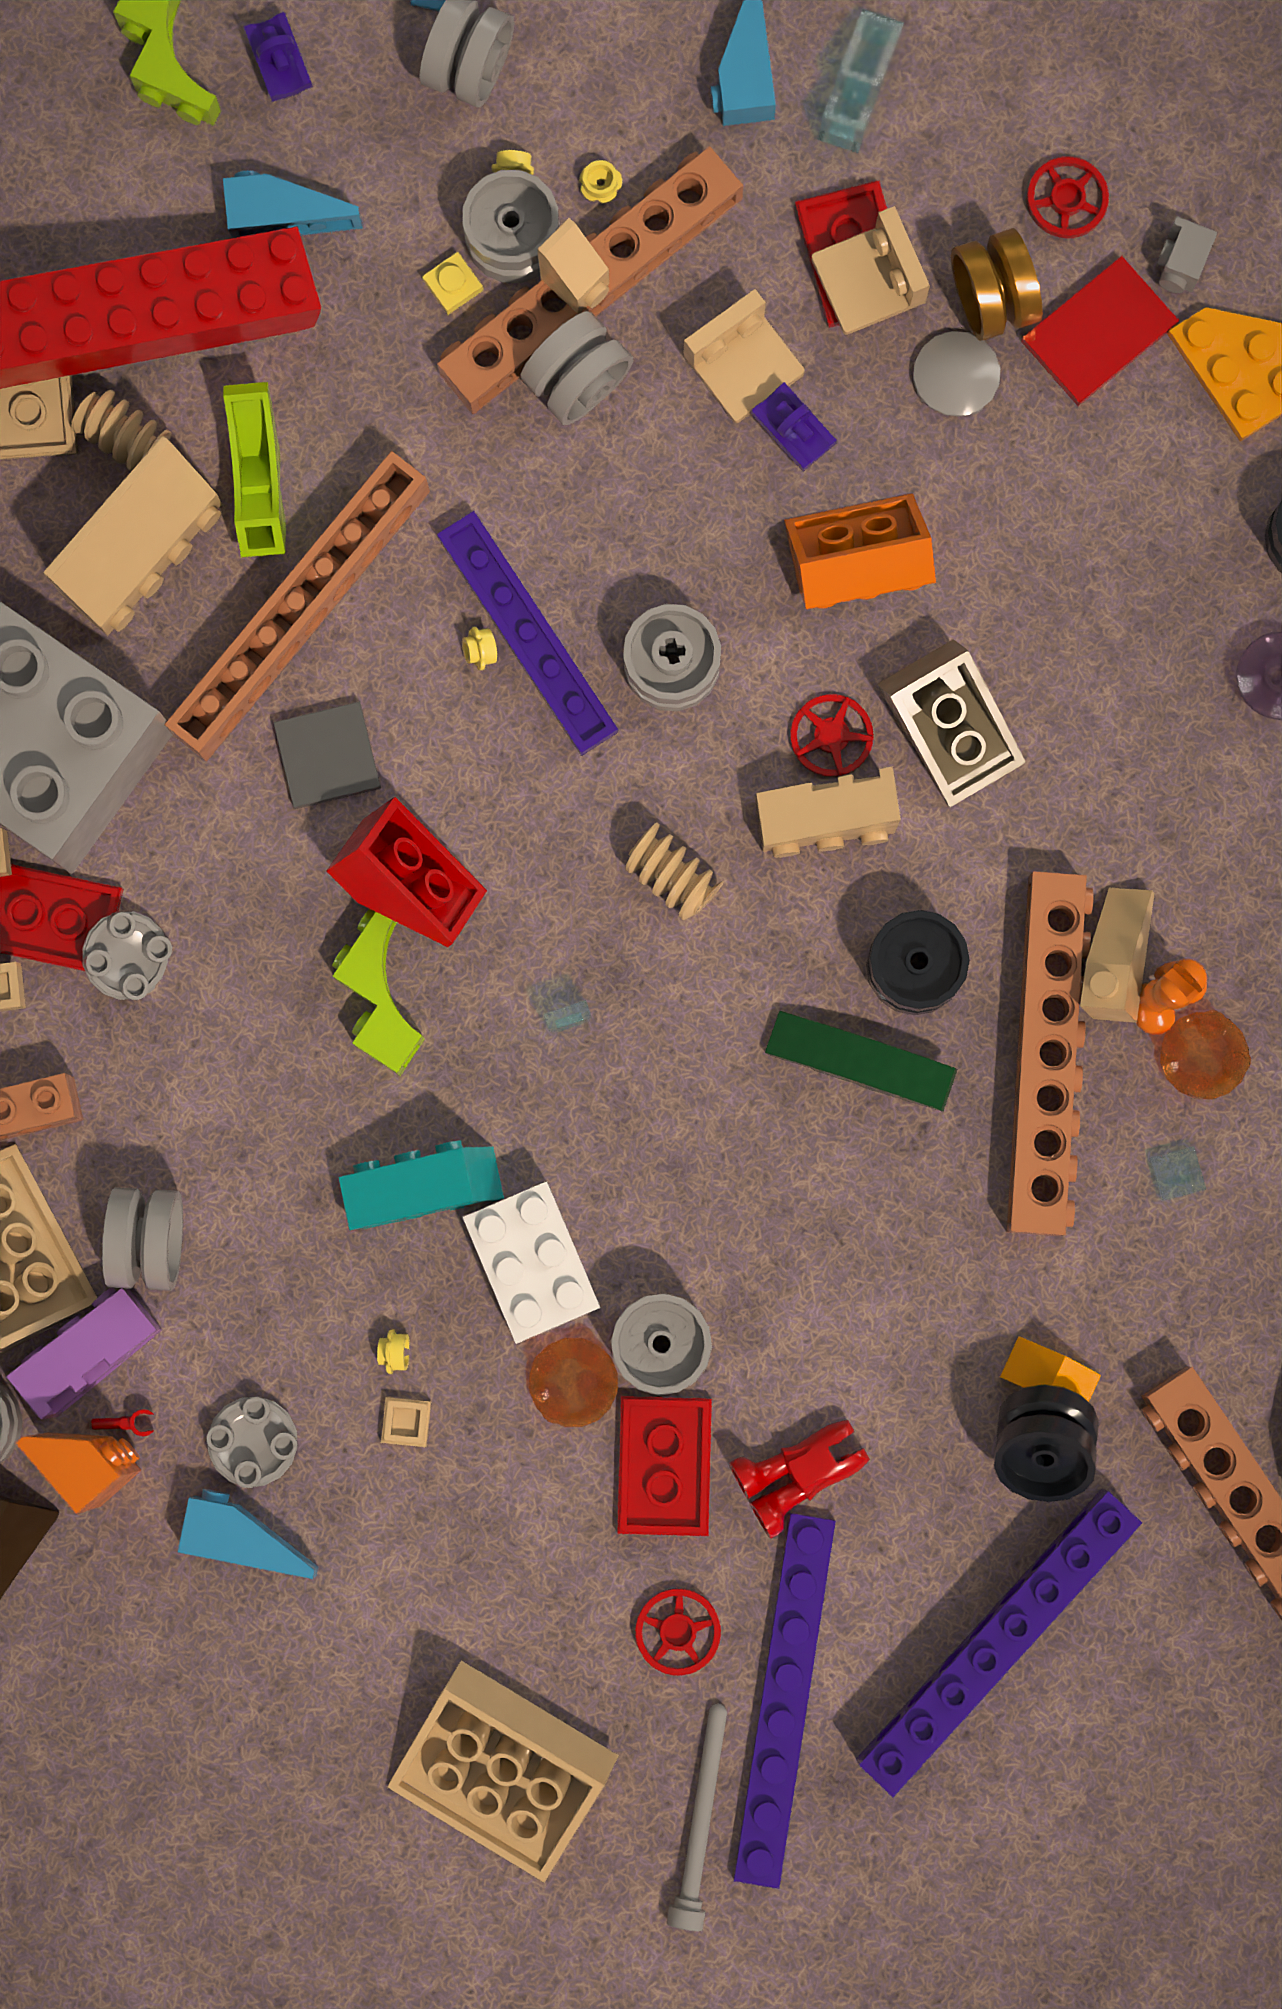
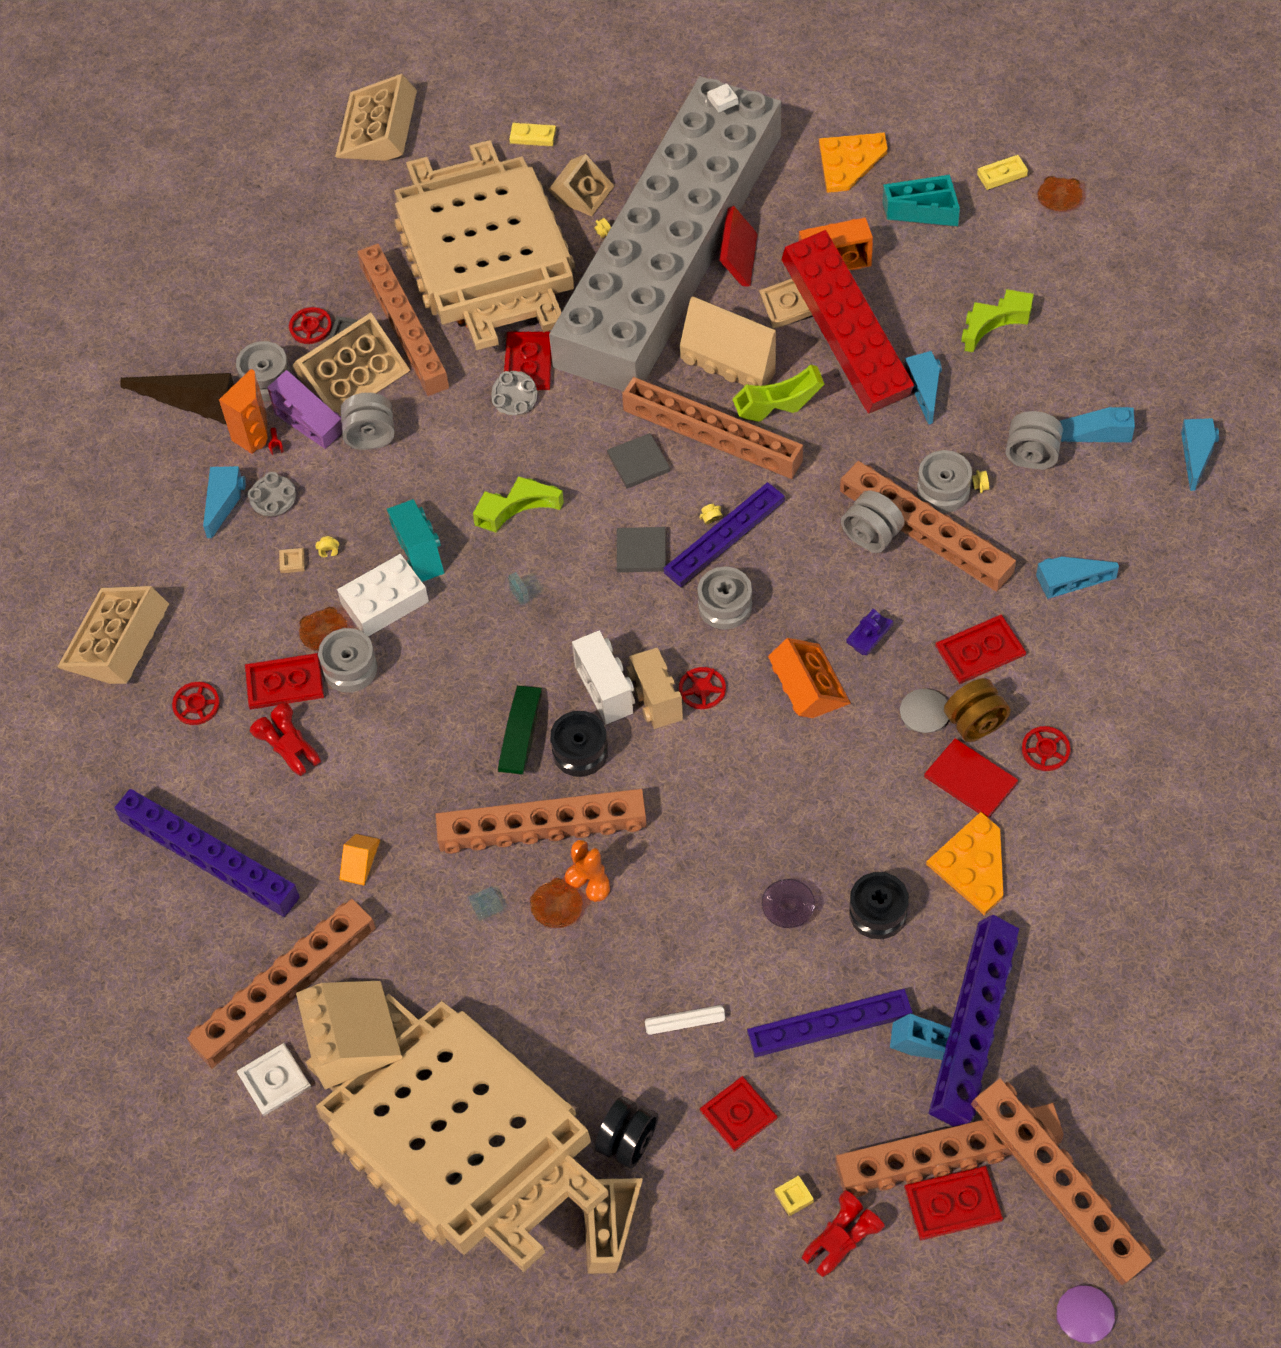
camera: 80 degrees right, 25 degrees down
tan piece [71,389,172,472] -> none
dark purple hips [243,12,313,102] -> none
red slope [326,797,487,947] -> none
light yellow plate [422,252,484,315] -> none
tan slope [537,218,609,314] -> none
light yellow plate [579,160,622,203] -> none
tan piece [626,822,724,920] -> none
light grey piece [666,1704,727,1931] -> none
tan bracket [684,289,805,423] -> none
dark purple plate [734,1513,836,1889] -> none
tan bracket [812,206,930,335] -> none
clear light blue slope [817,9,904,153] -> none
dark tan slope [877,639,1026,807] -> none
black wheel [994,1385,1099,1502] -> none
tan slope [1080,888,1154,1023] -> none
light grey brick [1157,216,1218,293] -> none
none -> white brick [572,630,635,725]
none -> dark grey tile [617,527,666,573]

